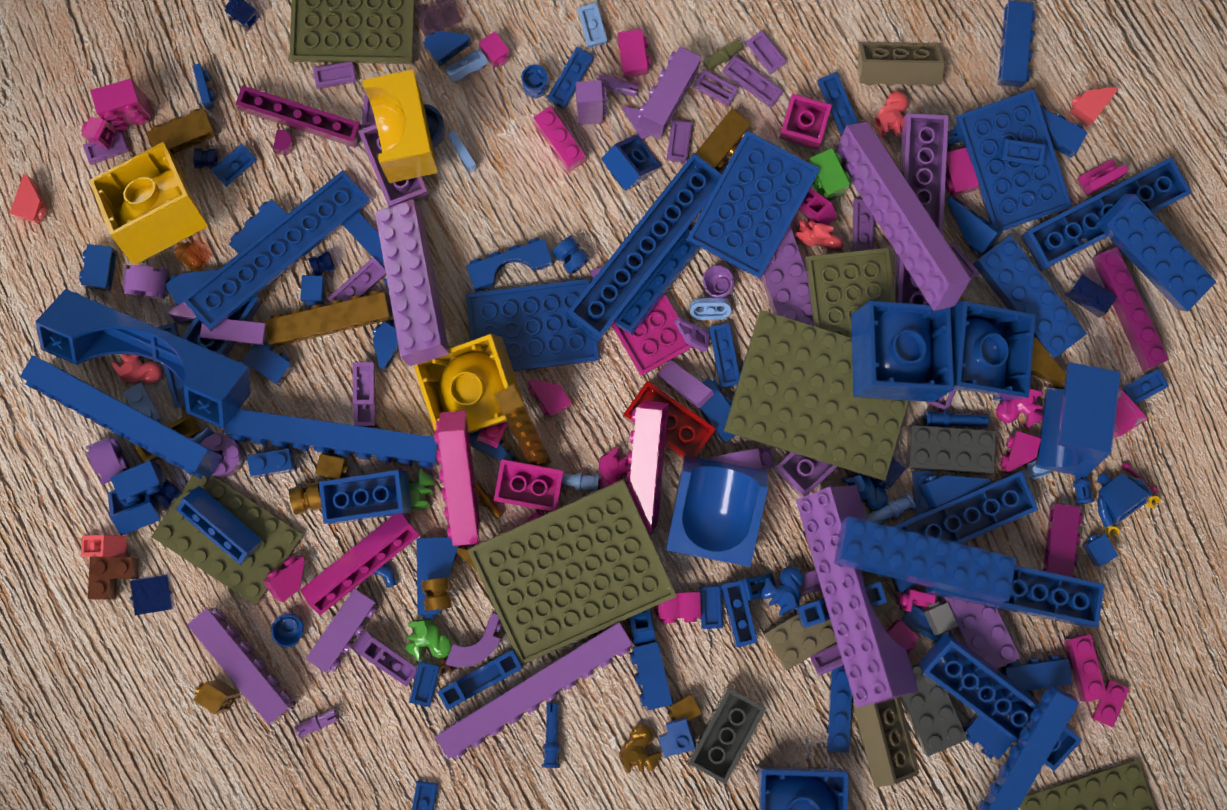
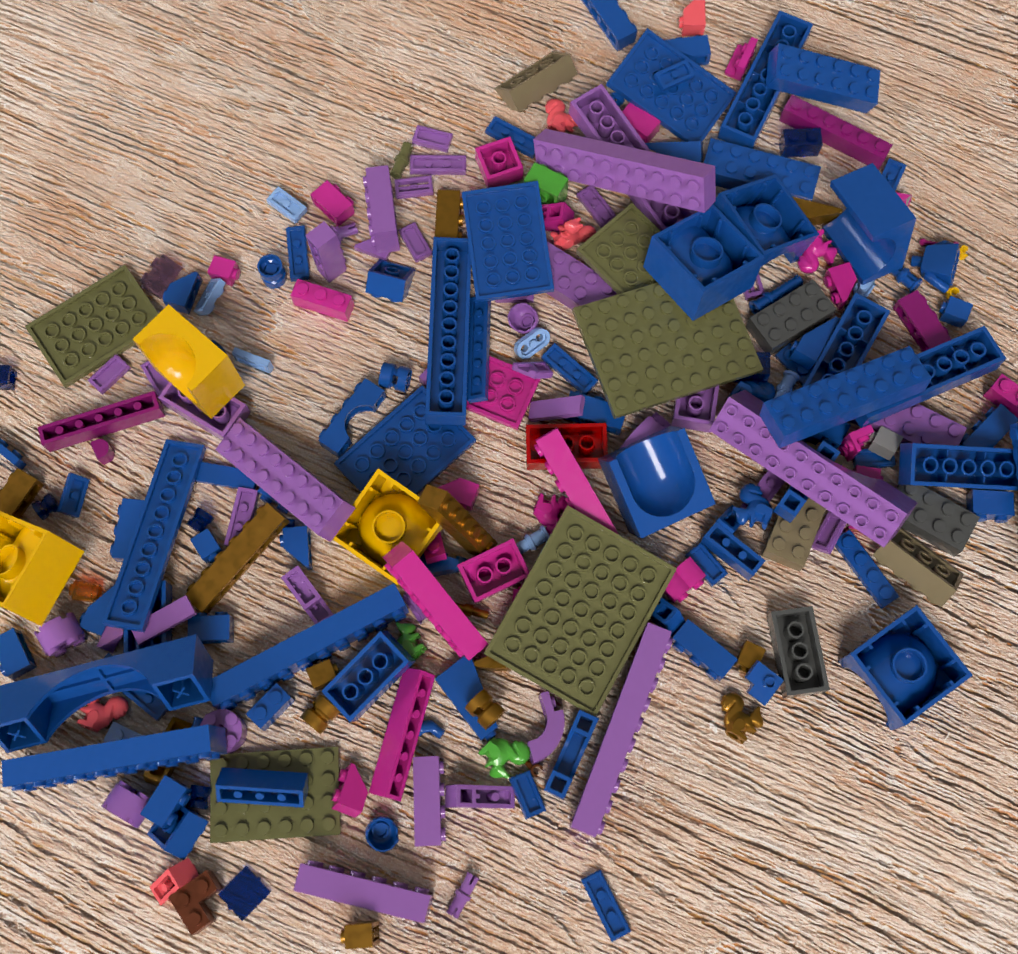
camera: 30 degrees left, 10 degrees down
blue pin [542,703,561,768] -> none

